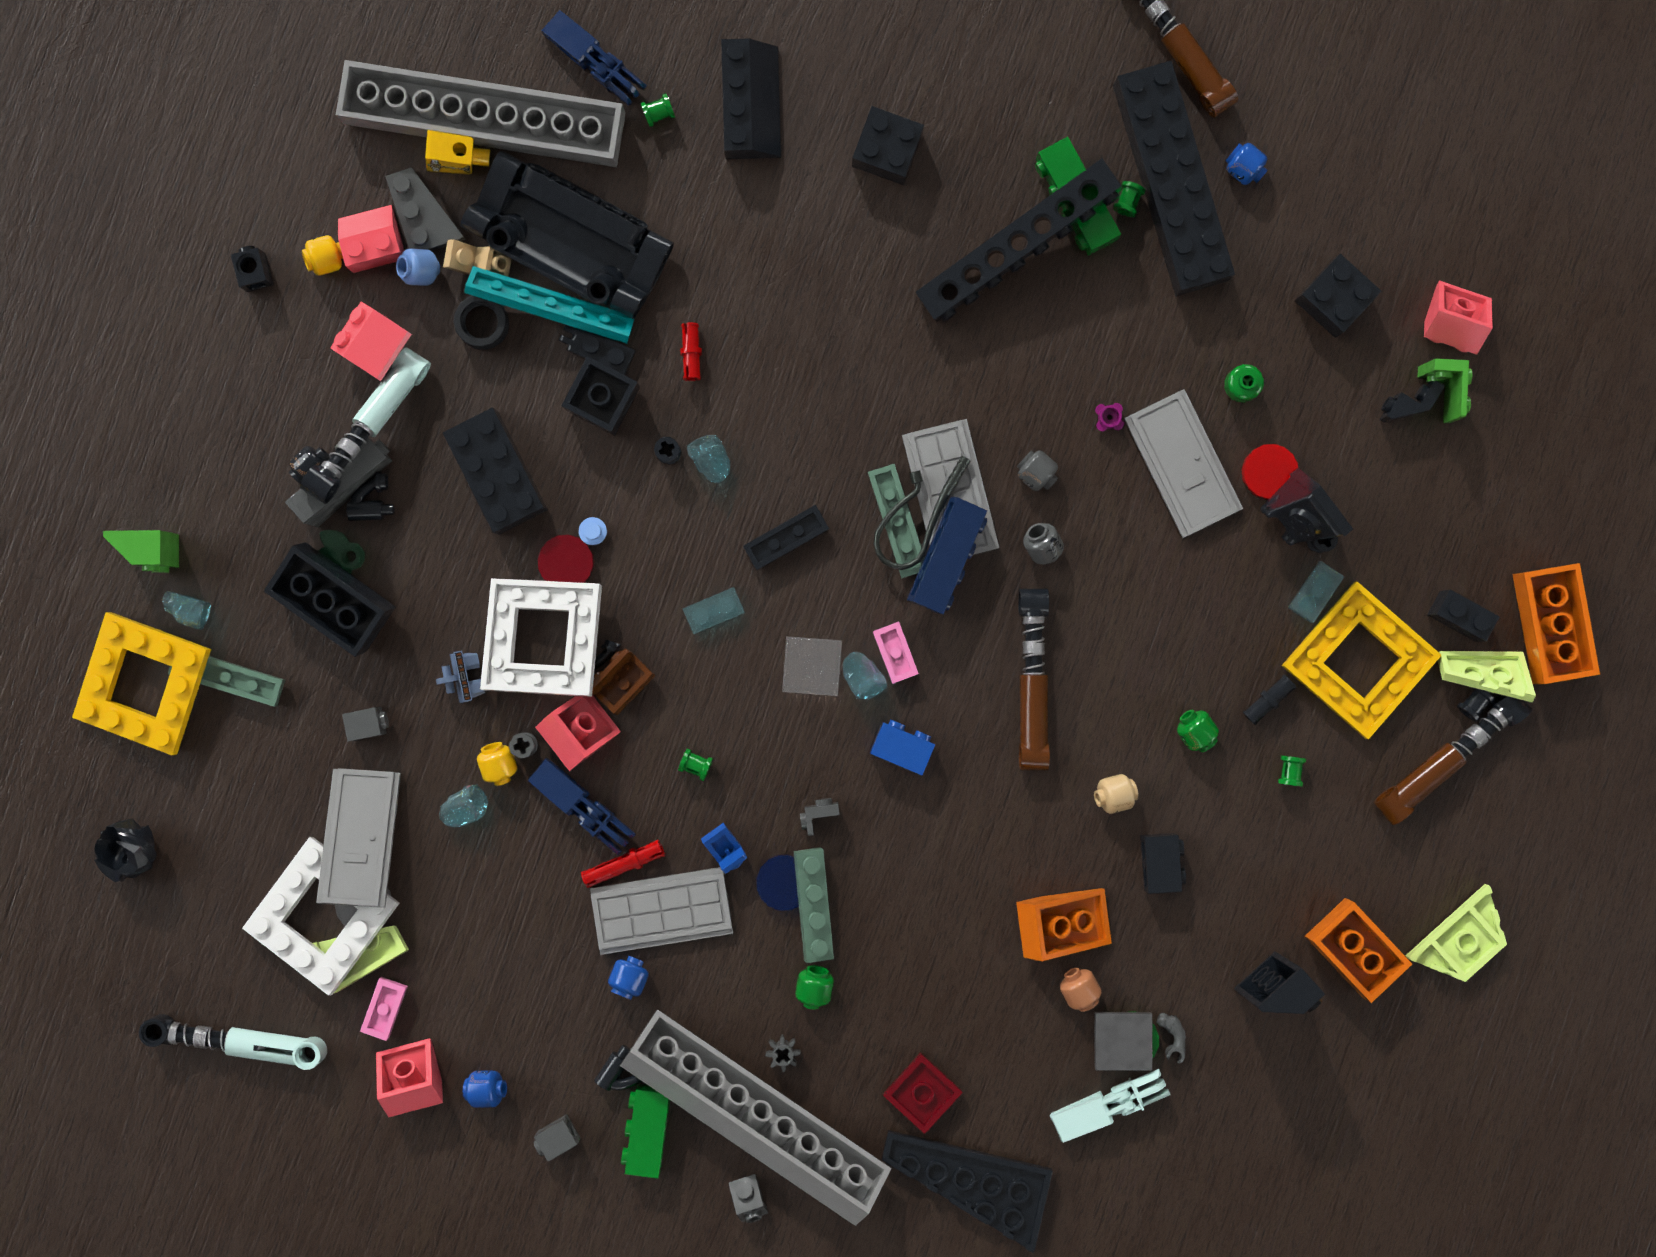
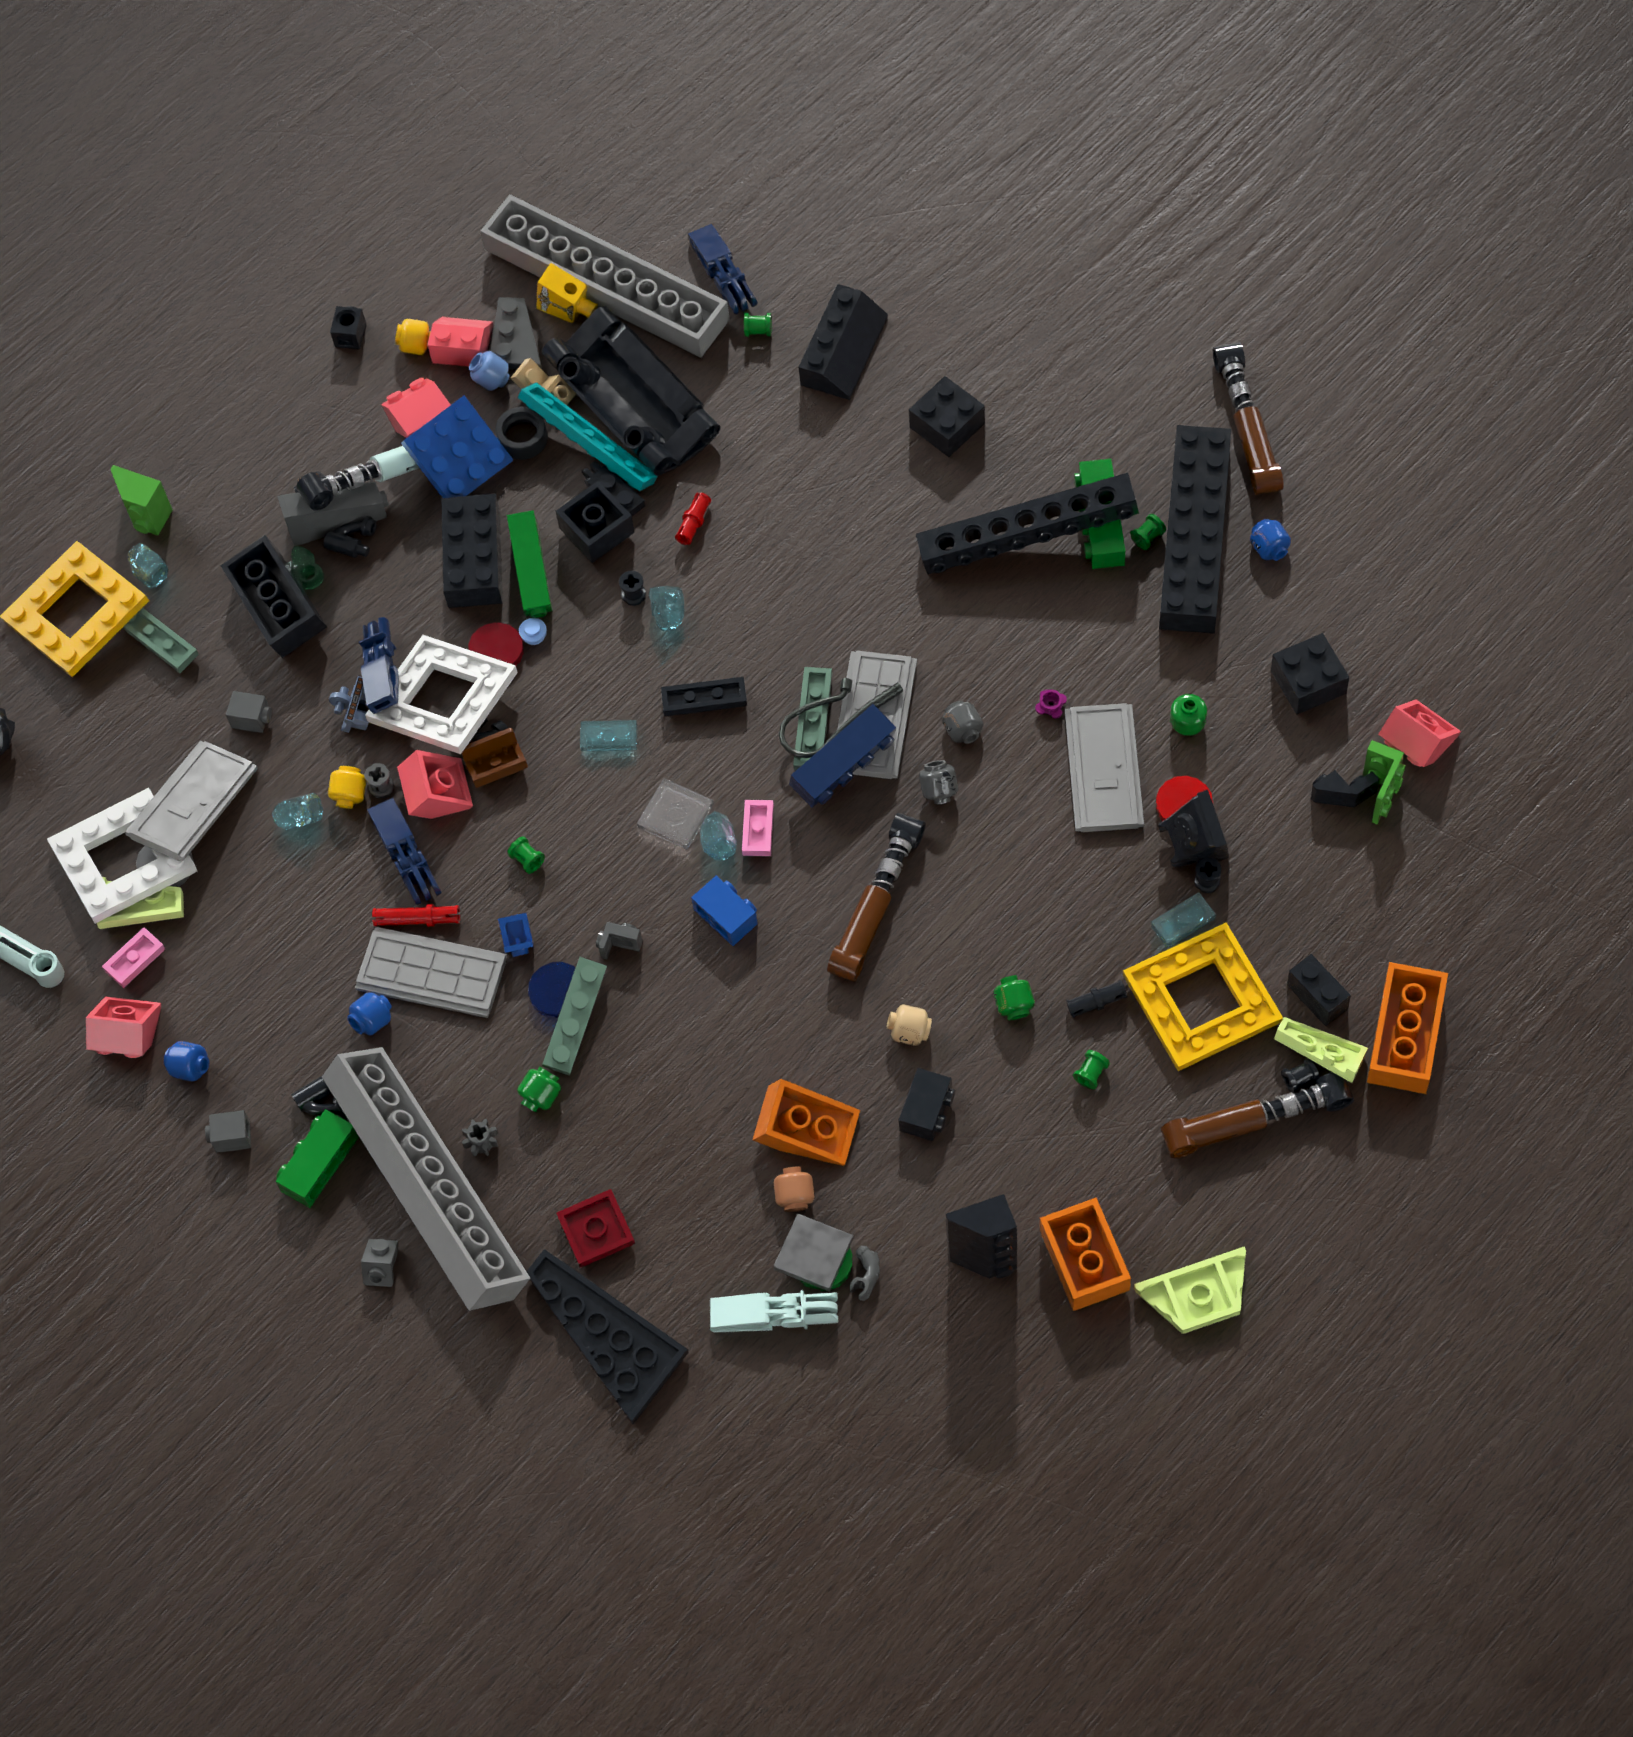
camera: 30 degrees right, 25 degrees down
none -> dark blue arm [359,617,399,714]
none -> blue plate [401,395,513,498]
none -> green slope [507,510,552,618]

